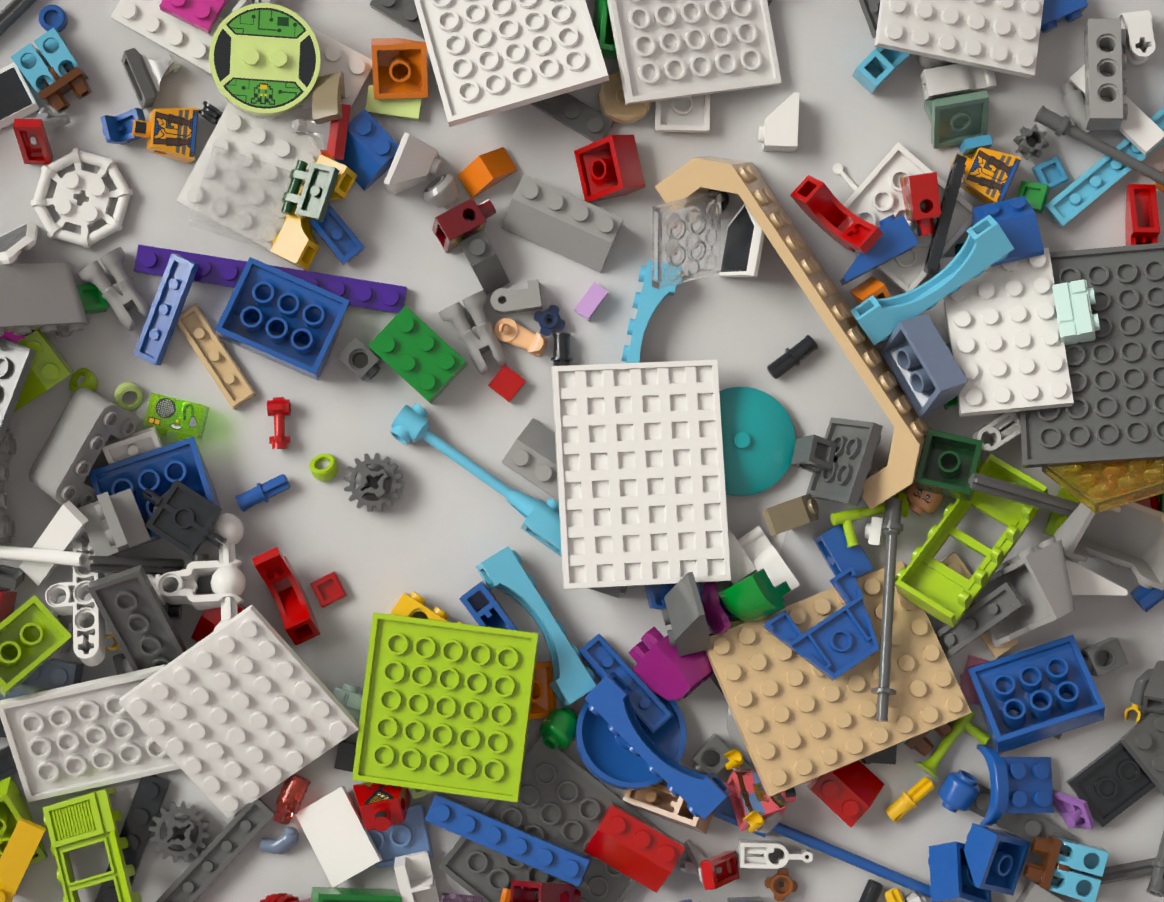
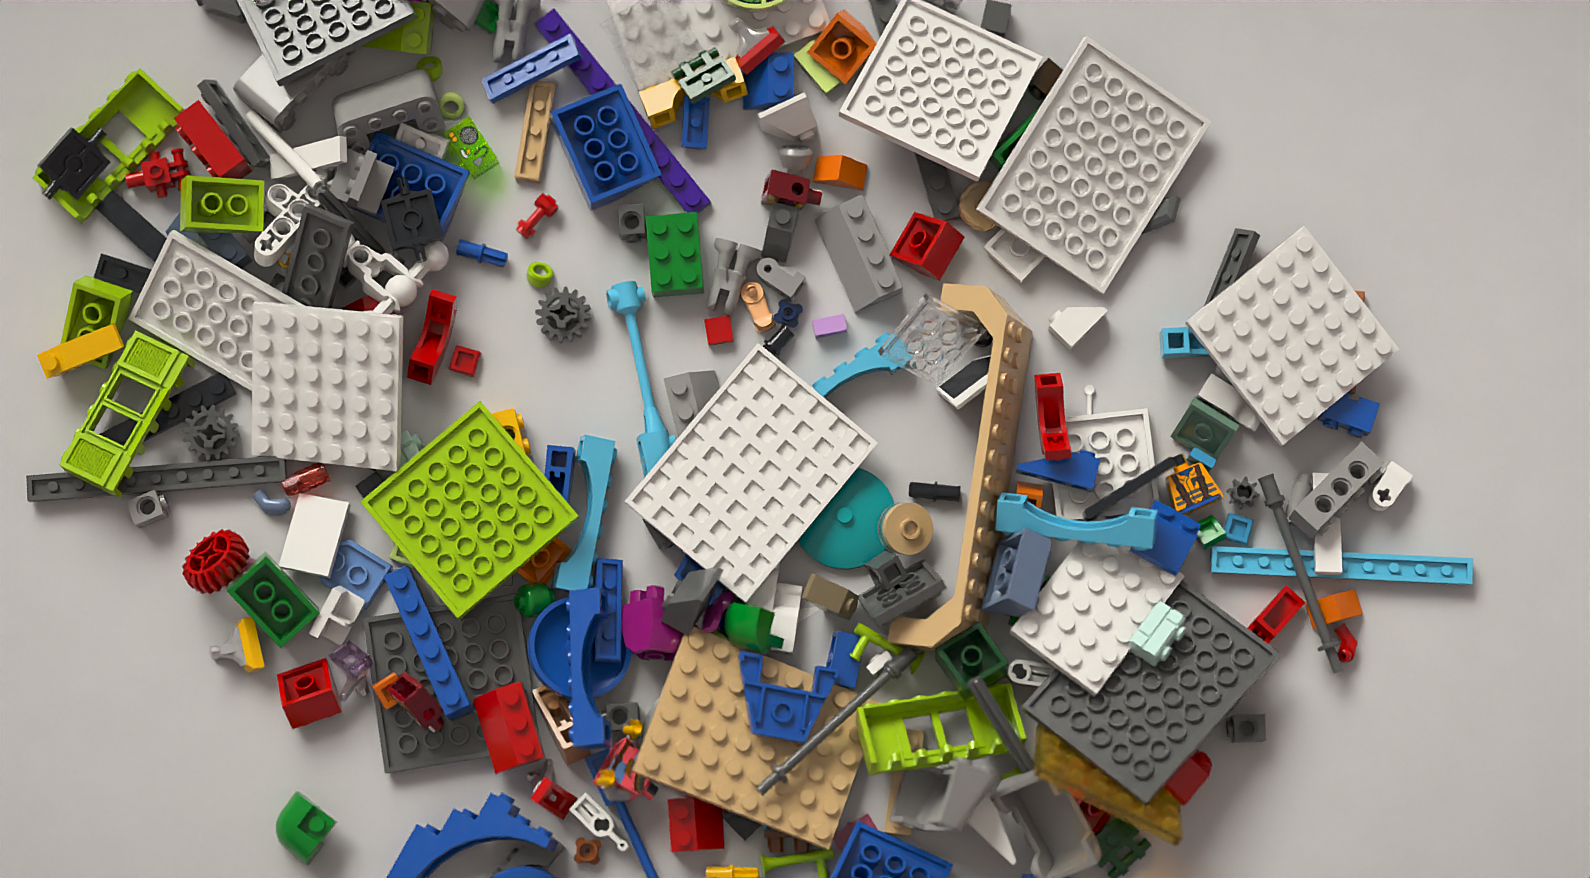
camera: 45 degrees right, 5 degrees down
dark tan slope [312,71,345,124] -> none
red torso [353,782,411,831] -> none
red torso [900,172,941,236] -> none
nougat head [905,481,945,516] -> none
dark grey plate [935,581,1026,660] -> none
none -> tan piece [877,502,933,555]

